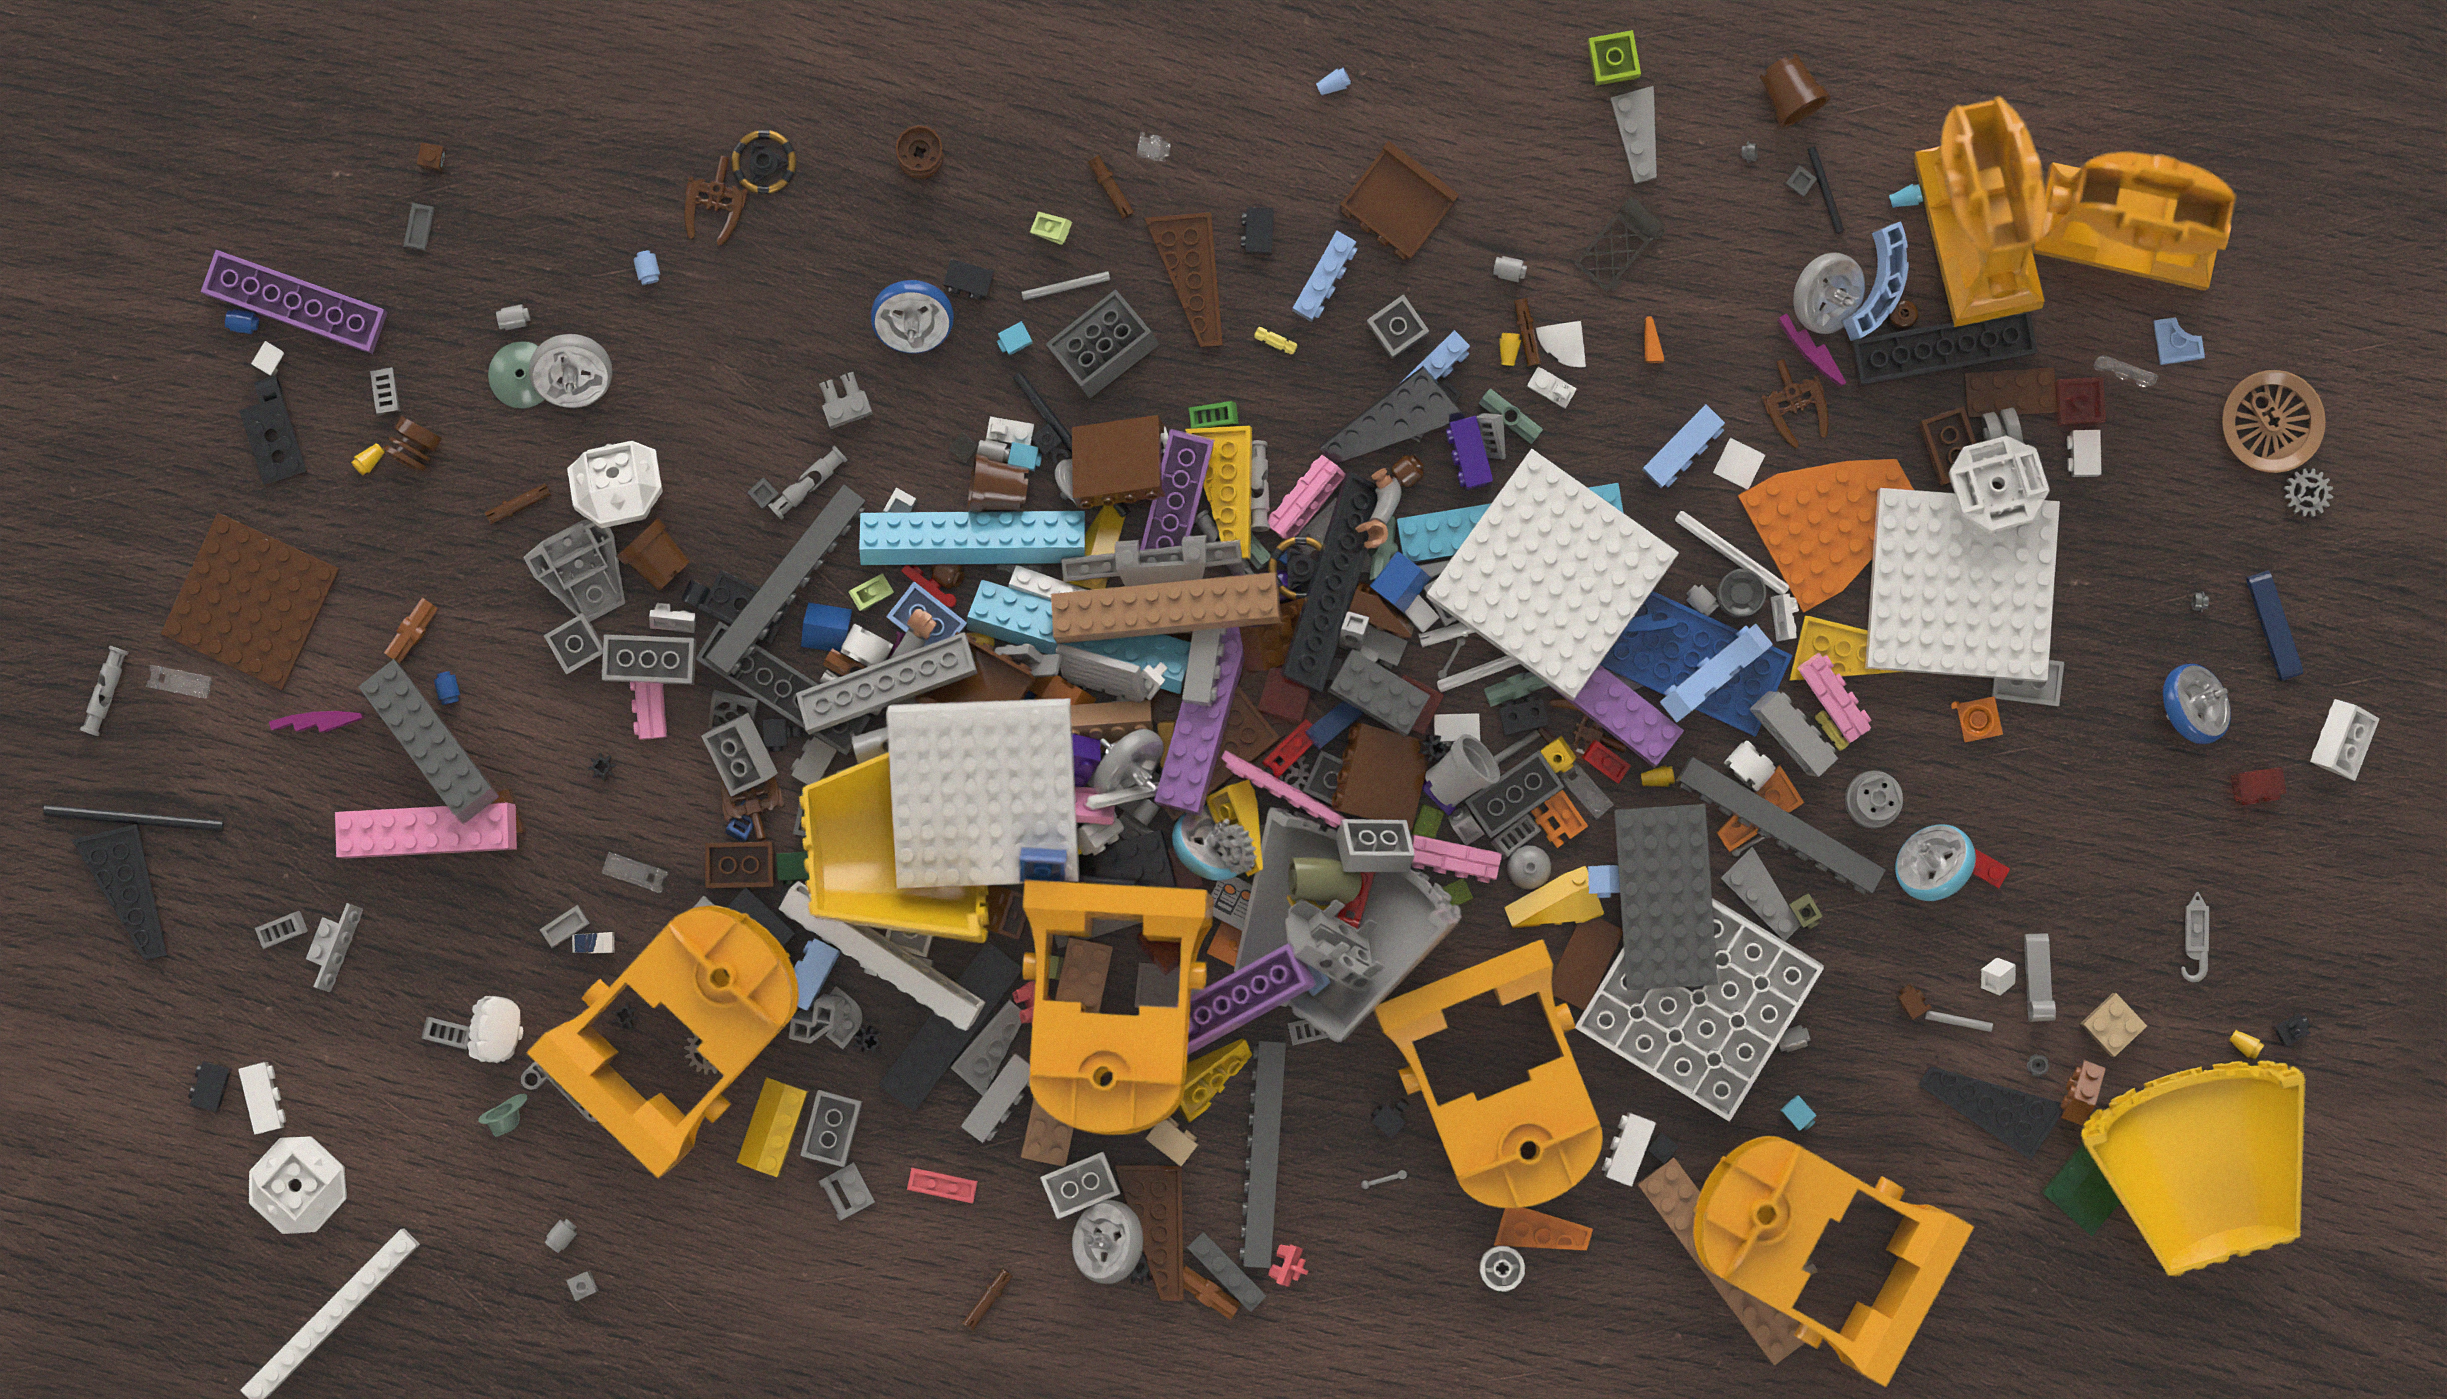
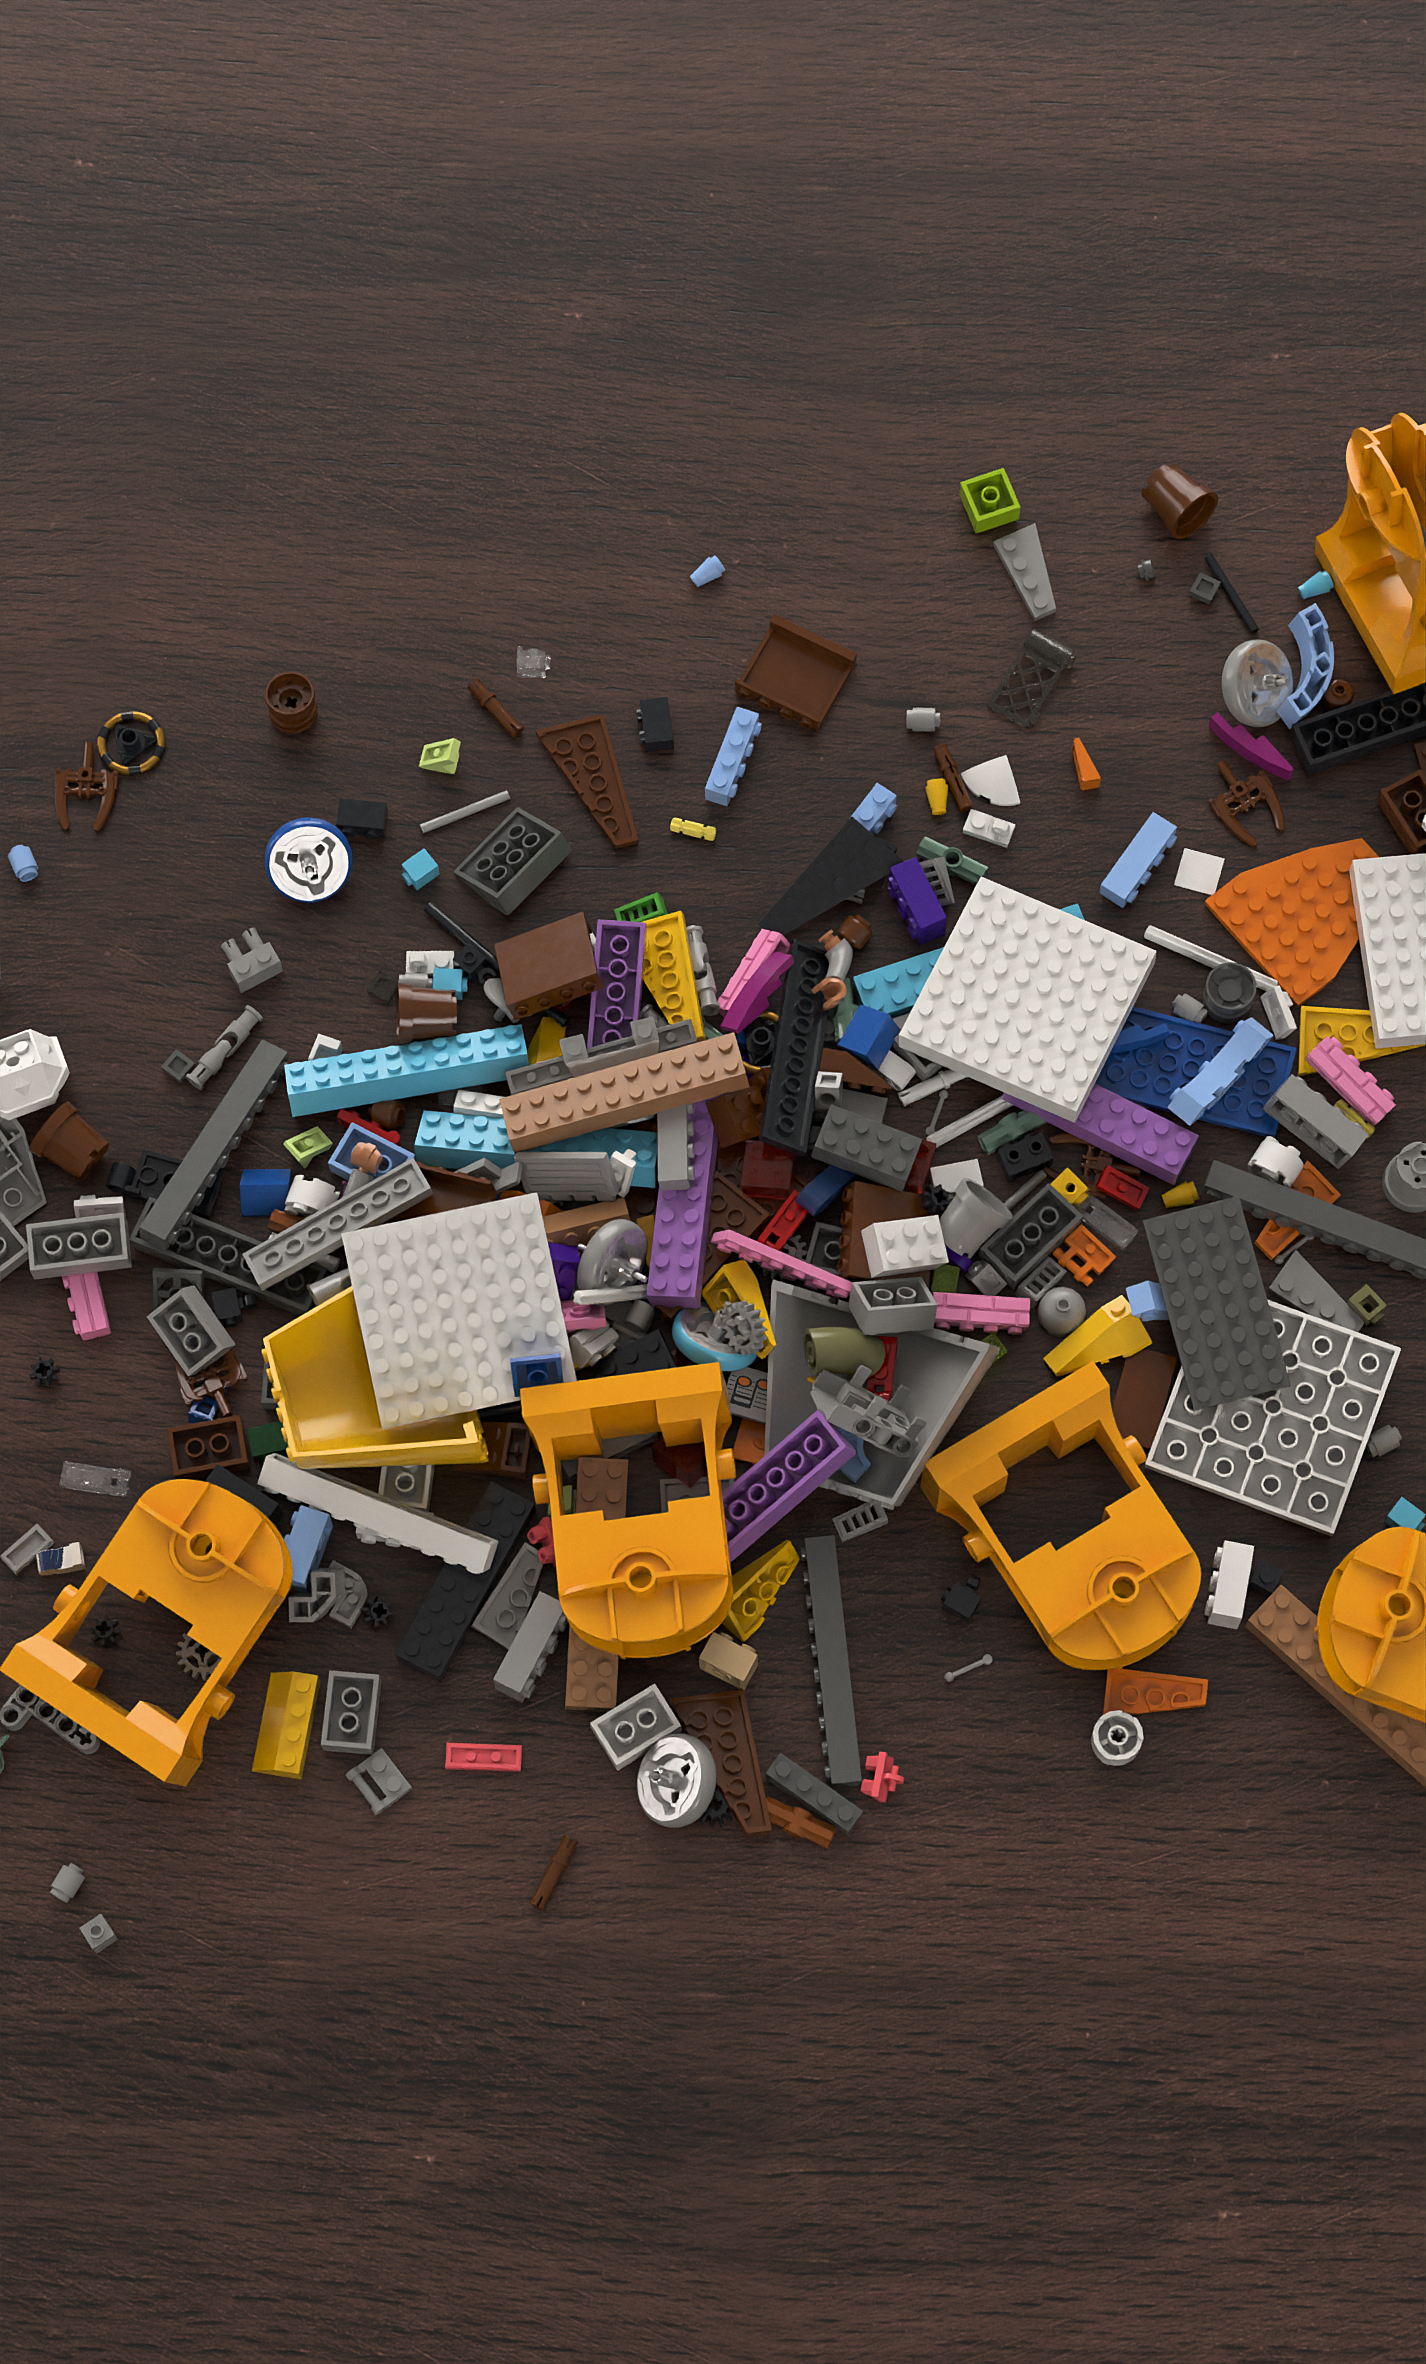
camera: 10 degrees left, 15 degrees down
light grey brick [791,737,838,785] -> none
light grey brick [1366,295,1429,359] -> none
none -> magenta slope [721,952,794,1034]
none -> white brick [861,1215,949,1278]

